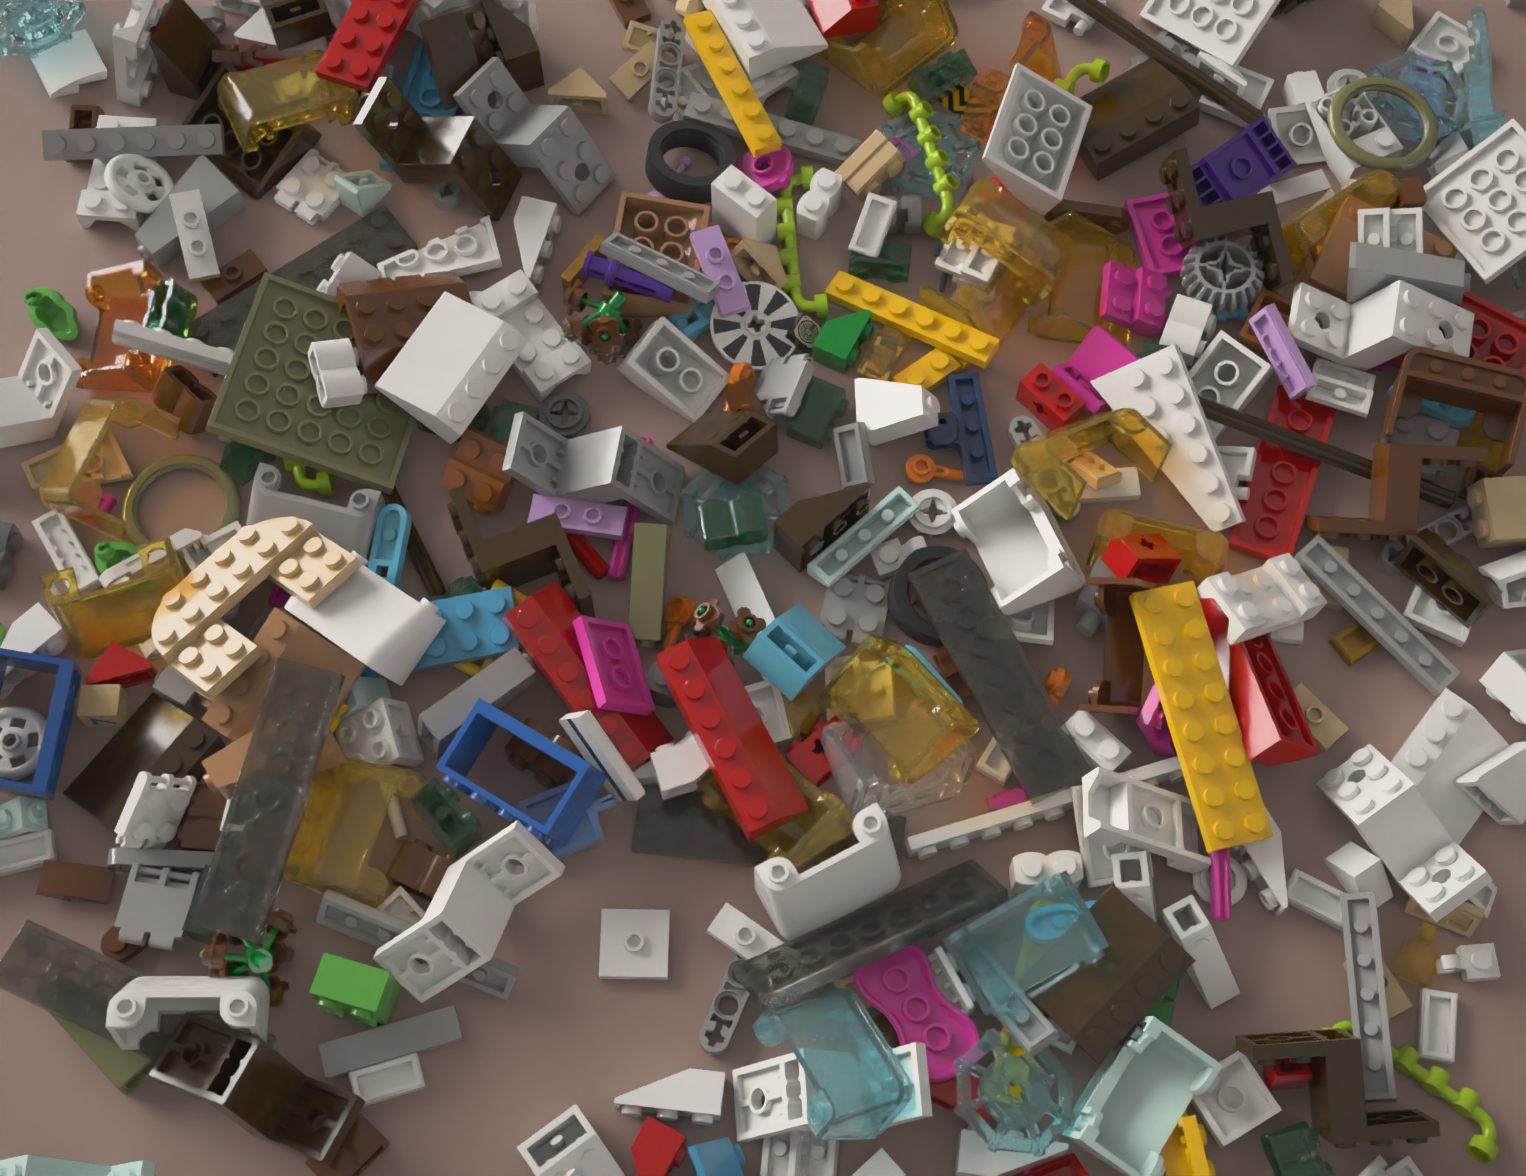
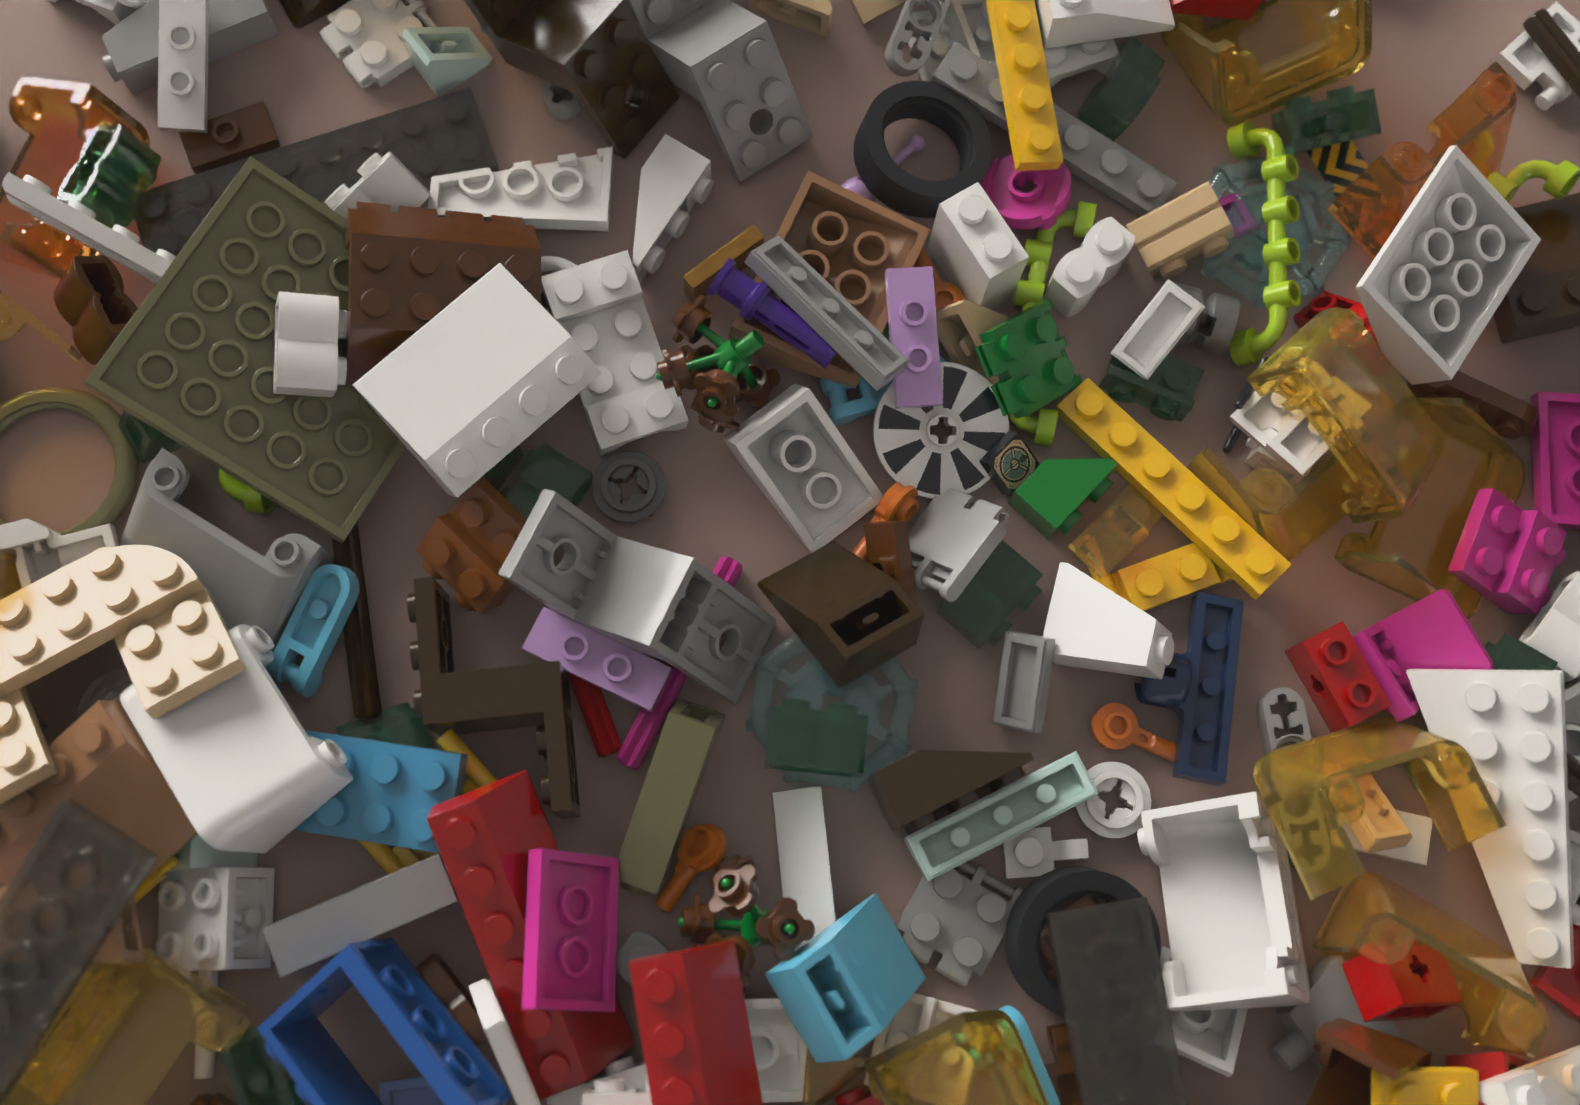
camera: 10 degrees right, 10 degrees up
none -> green plate [975,299,1083,419]

